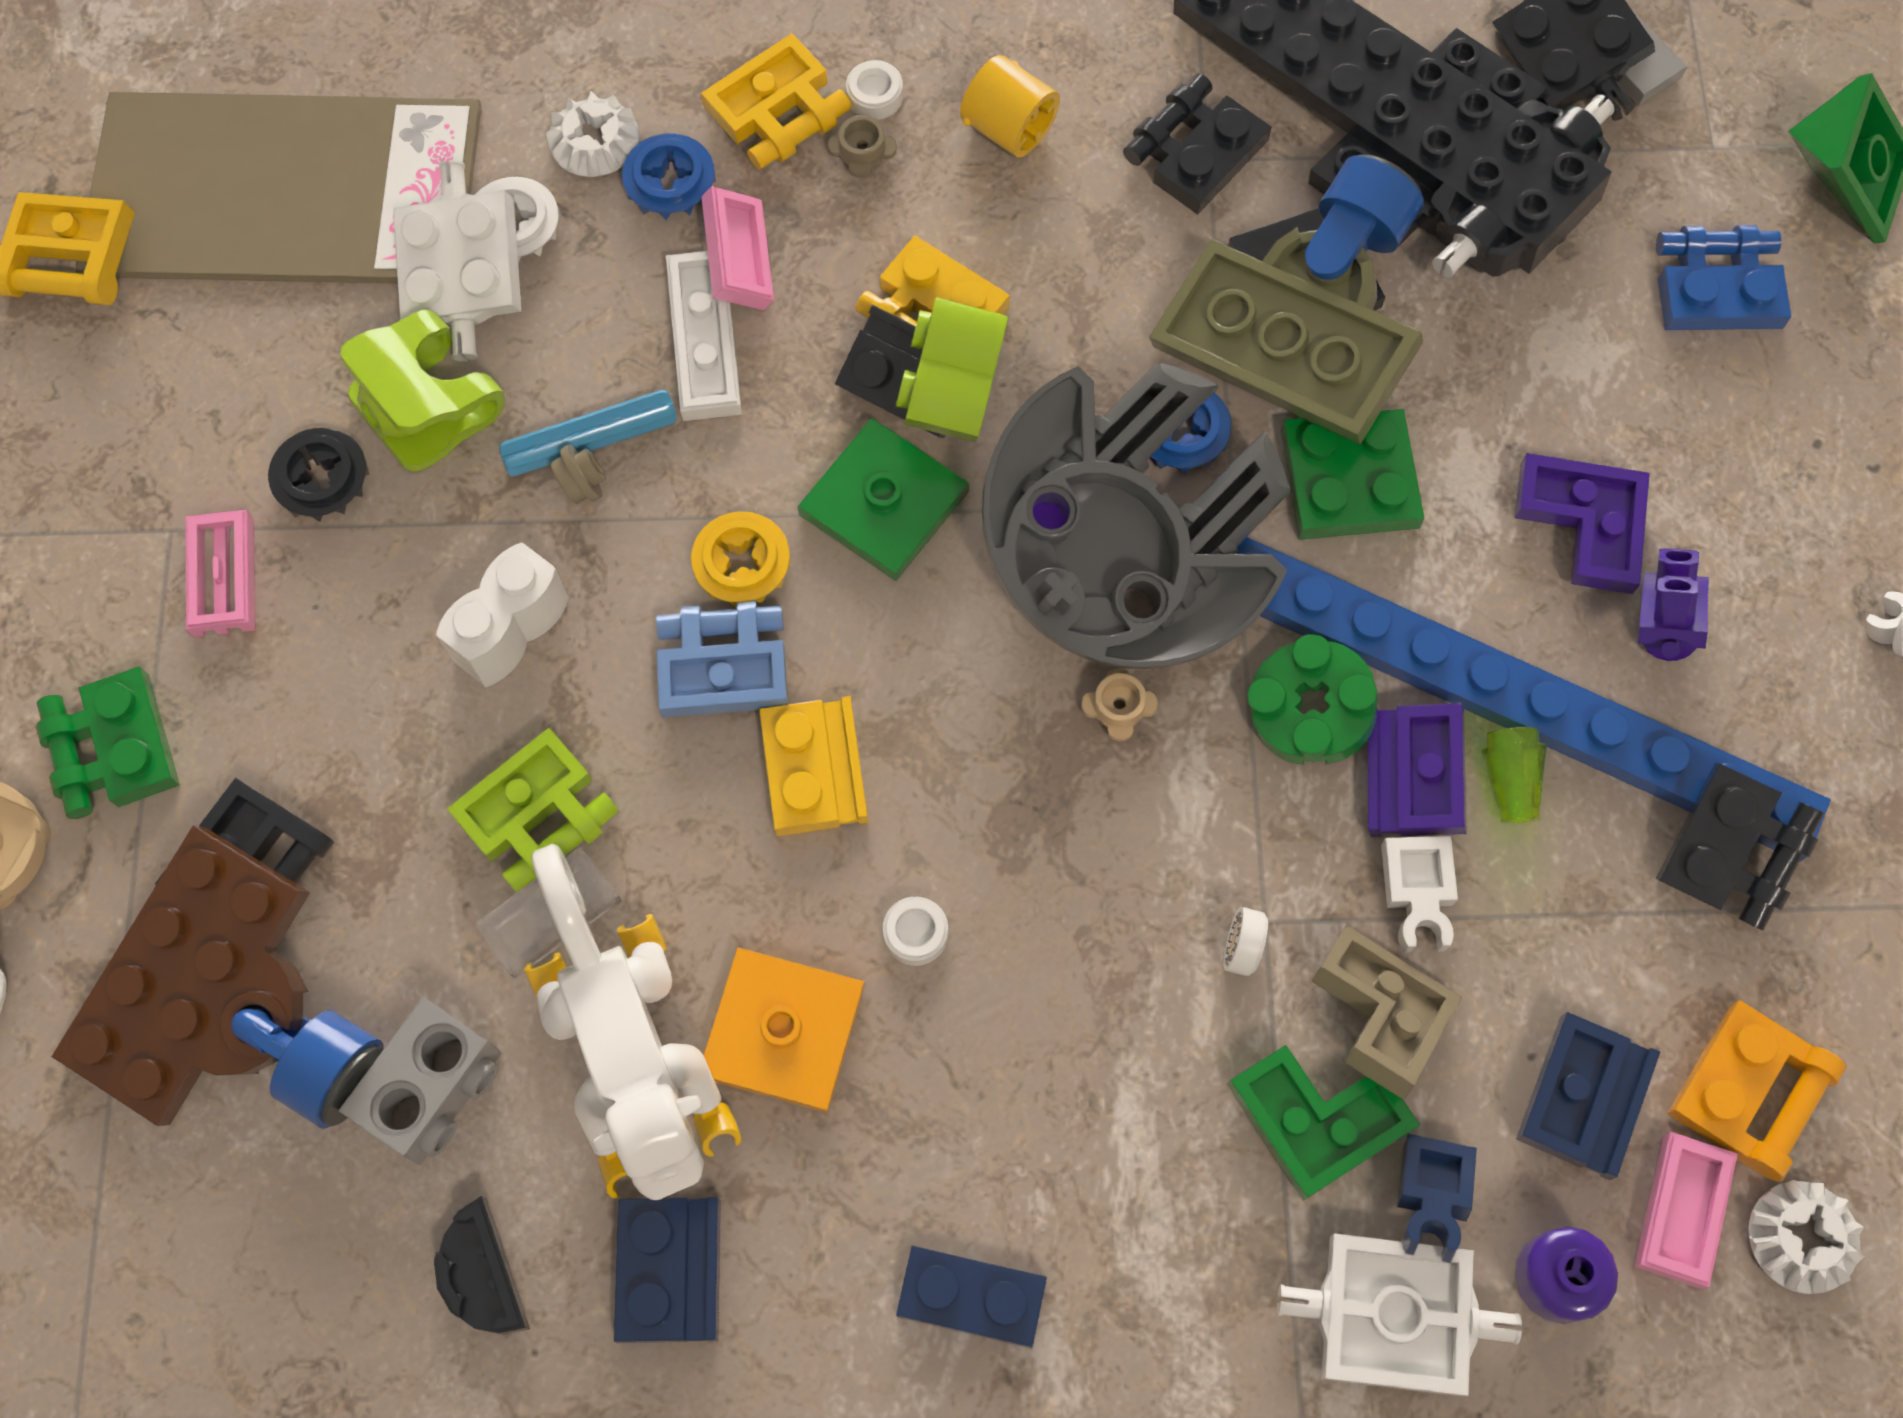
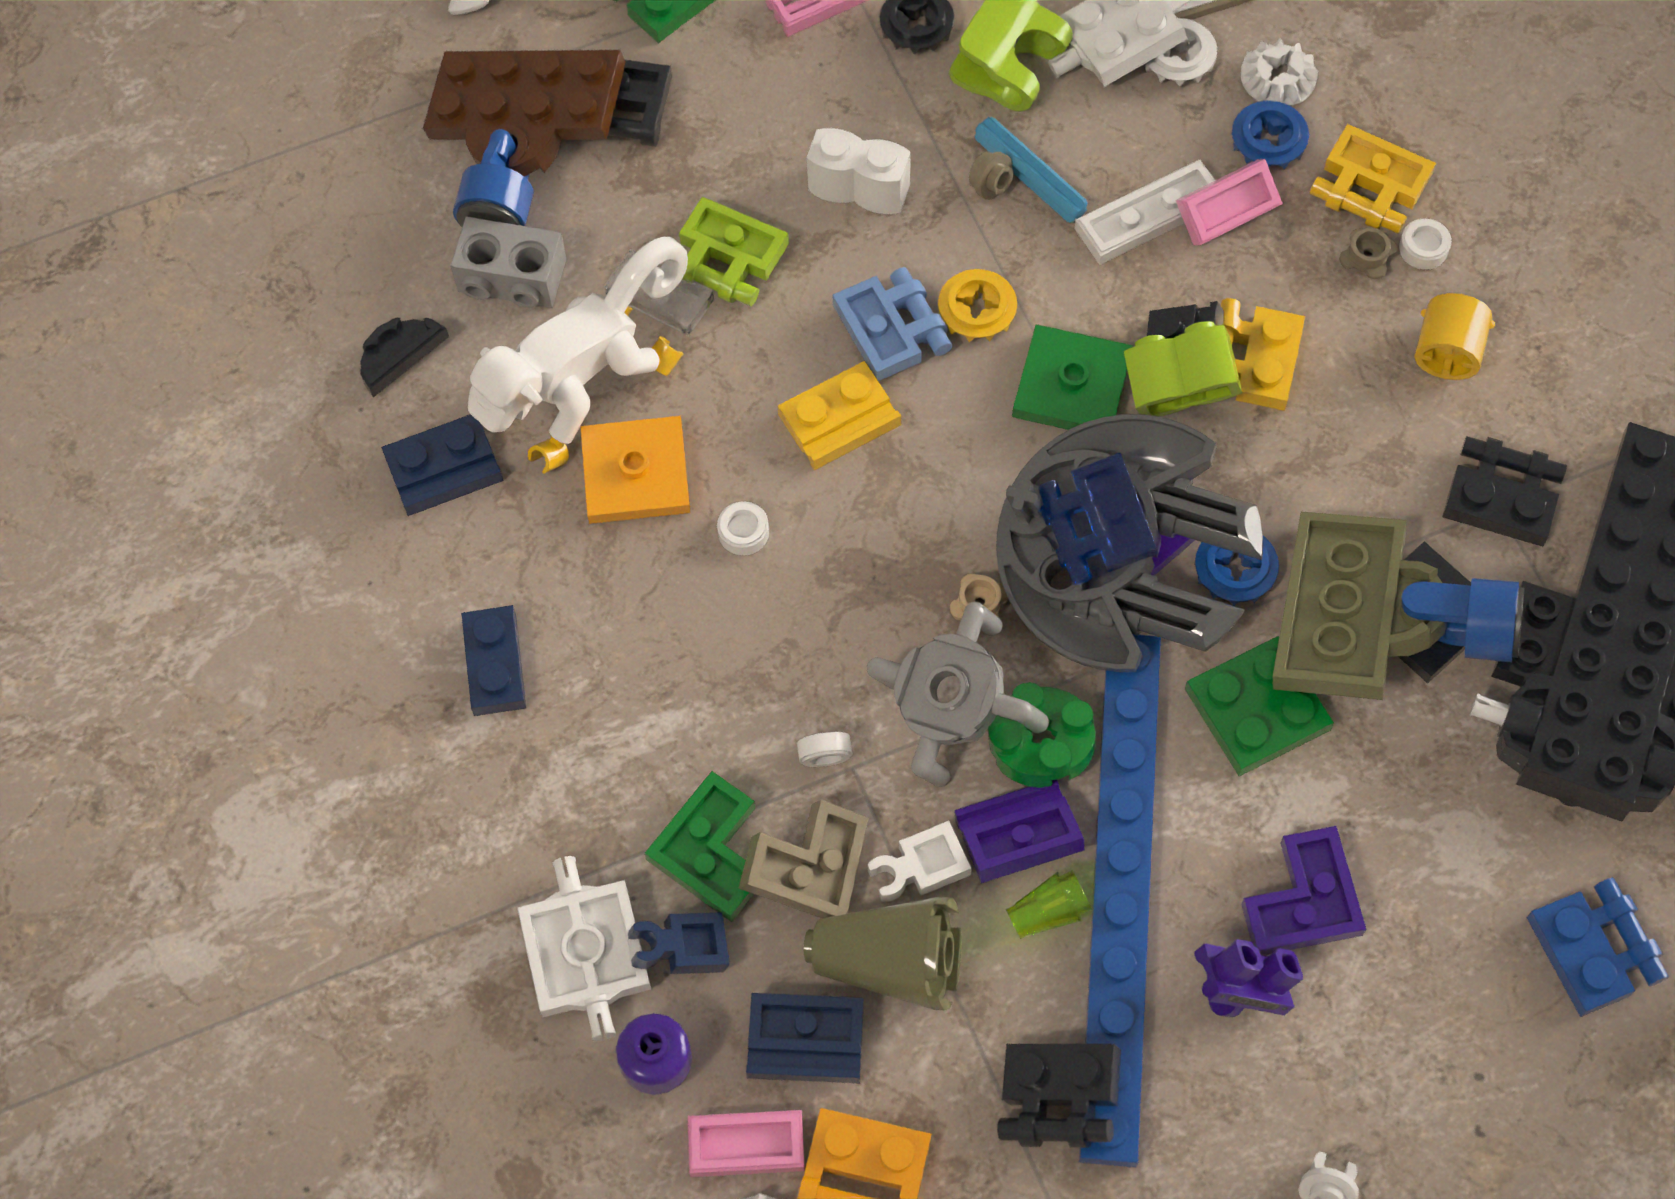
camera: 70 degrees right, 5 degrees down
none -> olive cone [804,897,962,1011]
none -> light grey plate [867,602,1049,787]
none -> clear blue plate [1038,452,1159,585]

